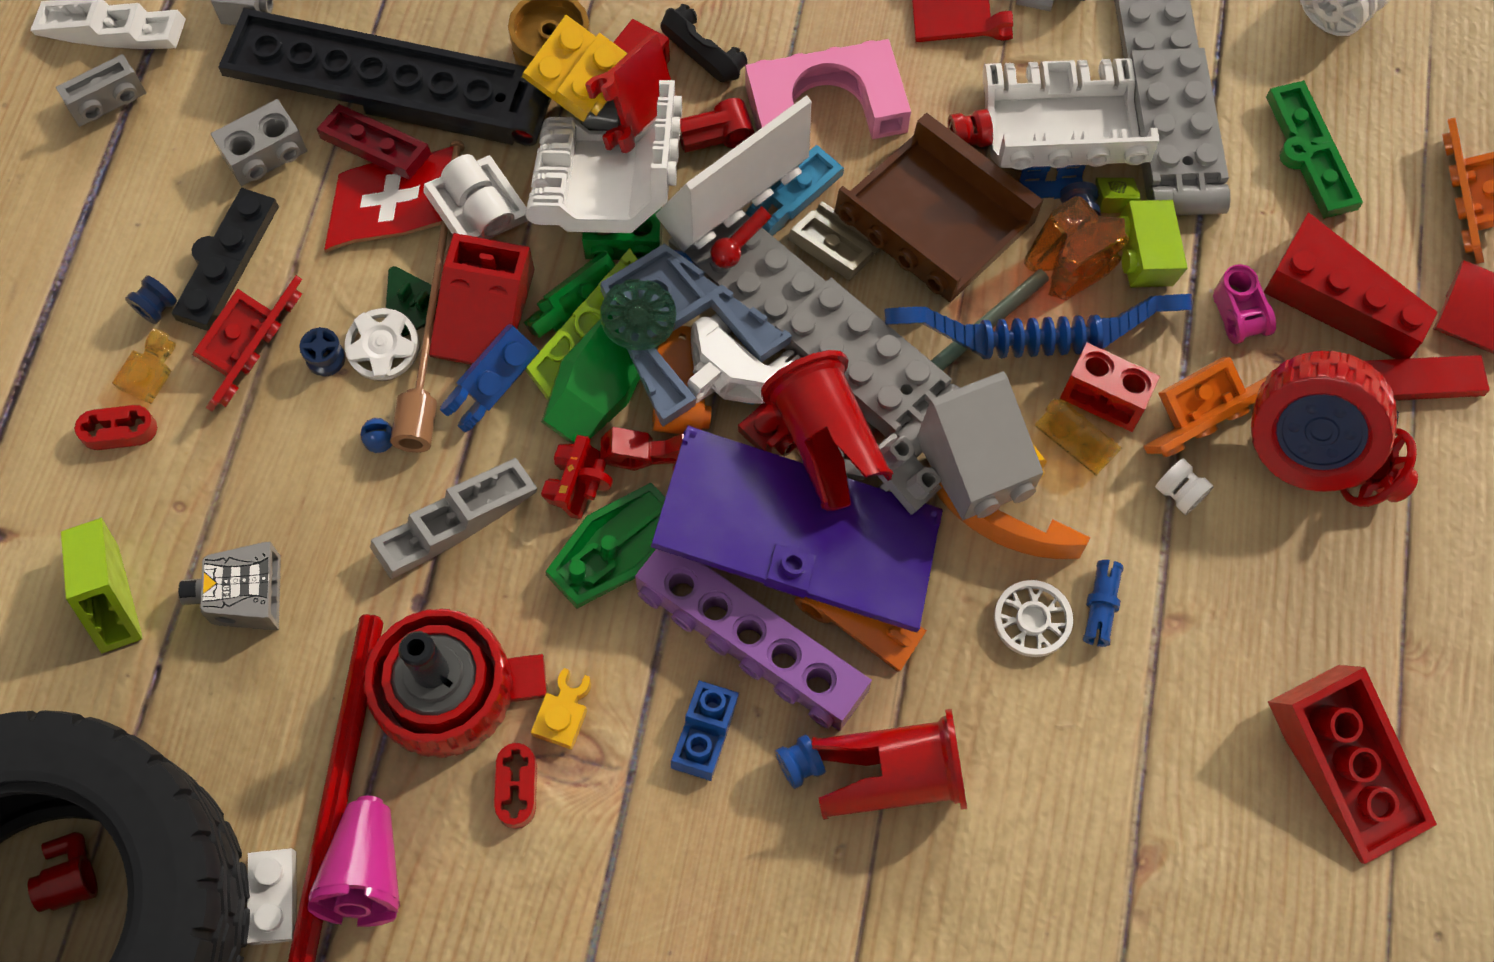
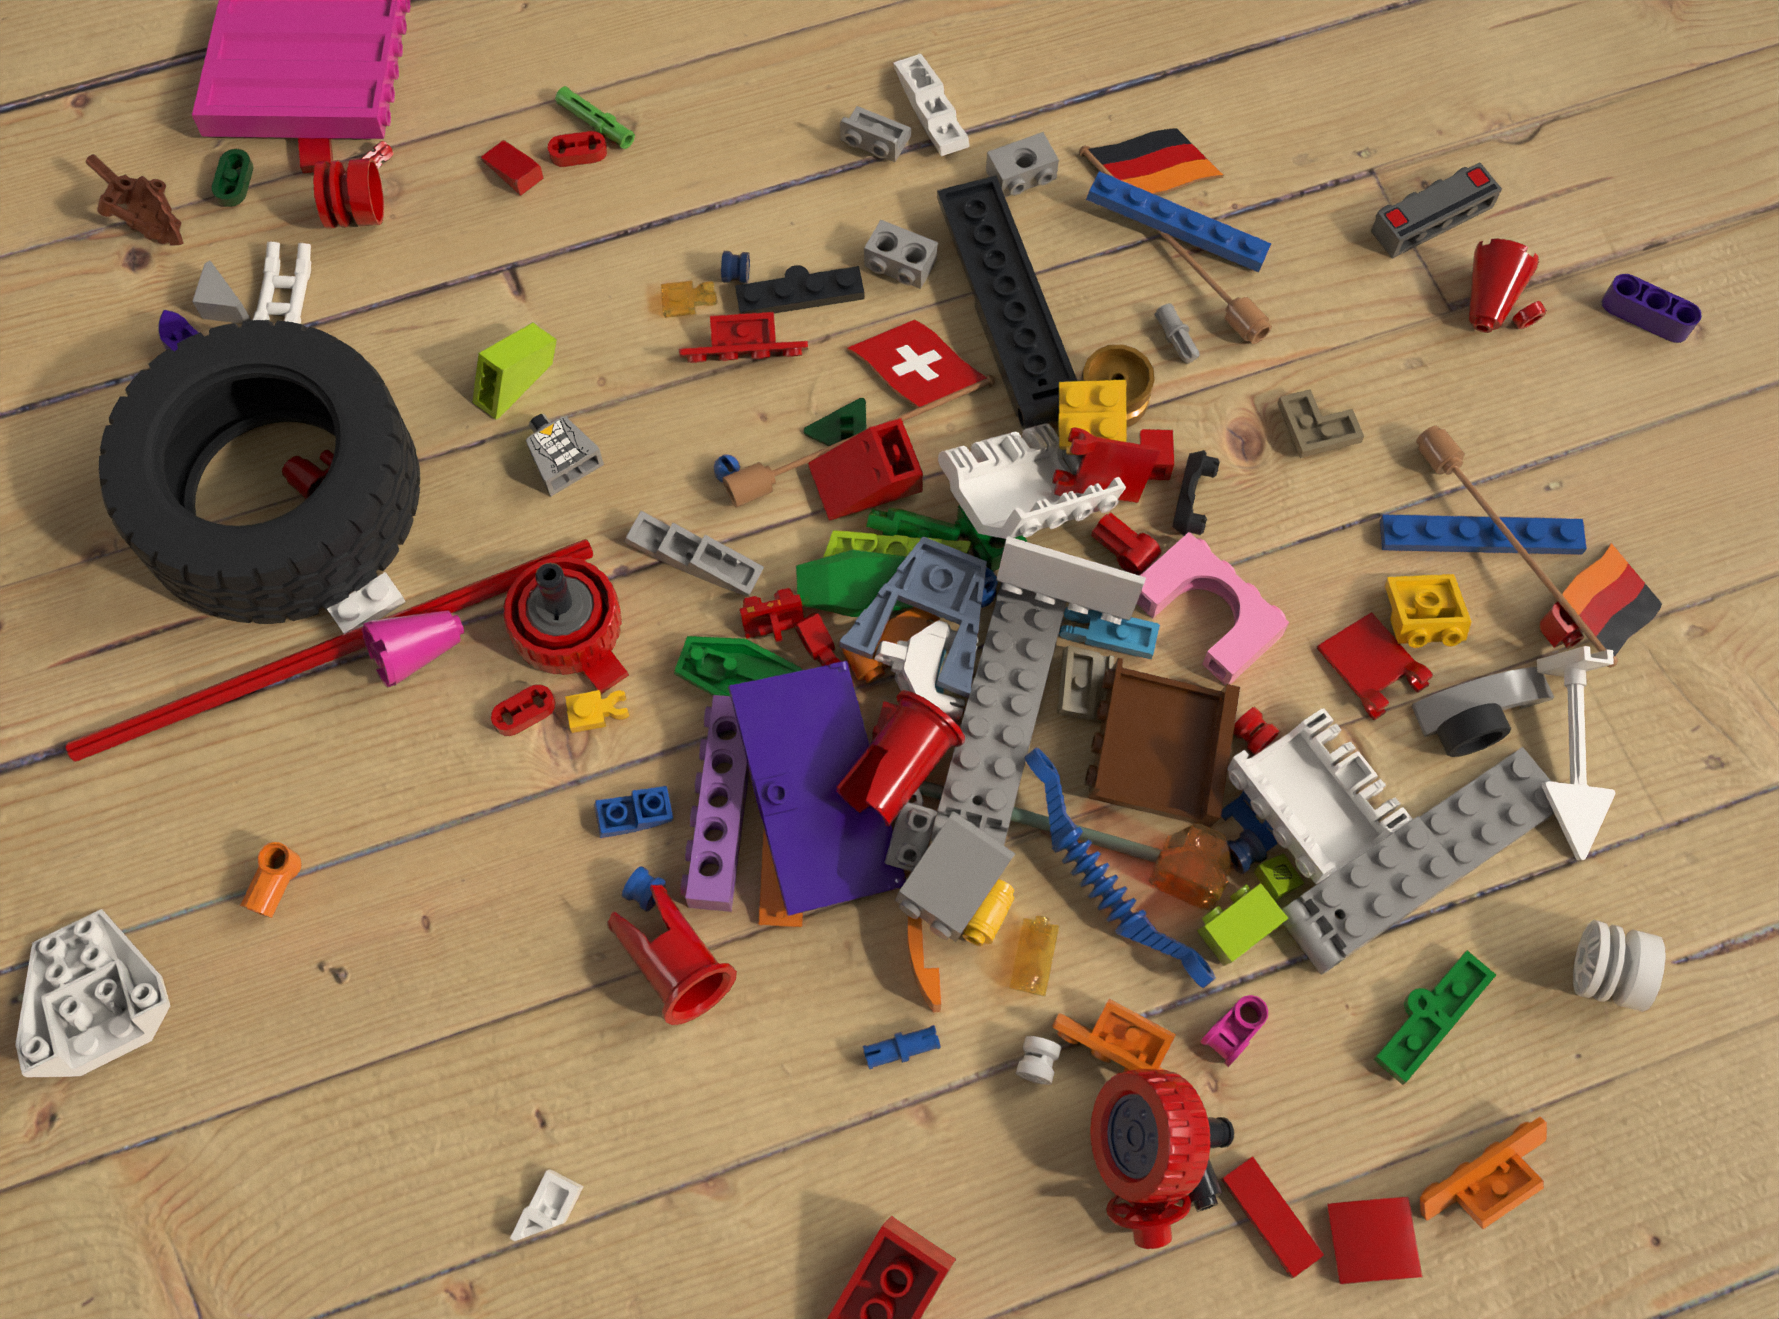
camera: 60 degrees right, 0 degrees up
red beam [74,405,158,450] -> none
dark blue wheel [299,327,346,377] -> none
dark red plate [316,104,431,180] -> none
white wheel [345,308,419,381] -> none
white plate [424,154,528,239] -> none
blue hinge [440,324,540,432] -> none
clear green wheel [601,279,676,350] -> none
red bar [710,206,772,269] -> none
white wheel [994,580,1073,657] -> none
red brick [1059,343,1160,432] -> none
red wedge [1264,212,1438,359] -> none

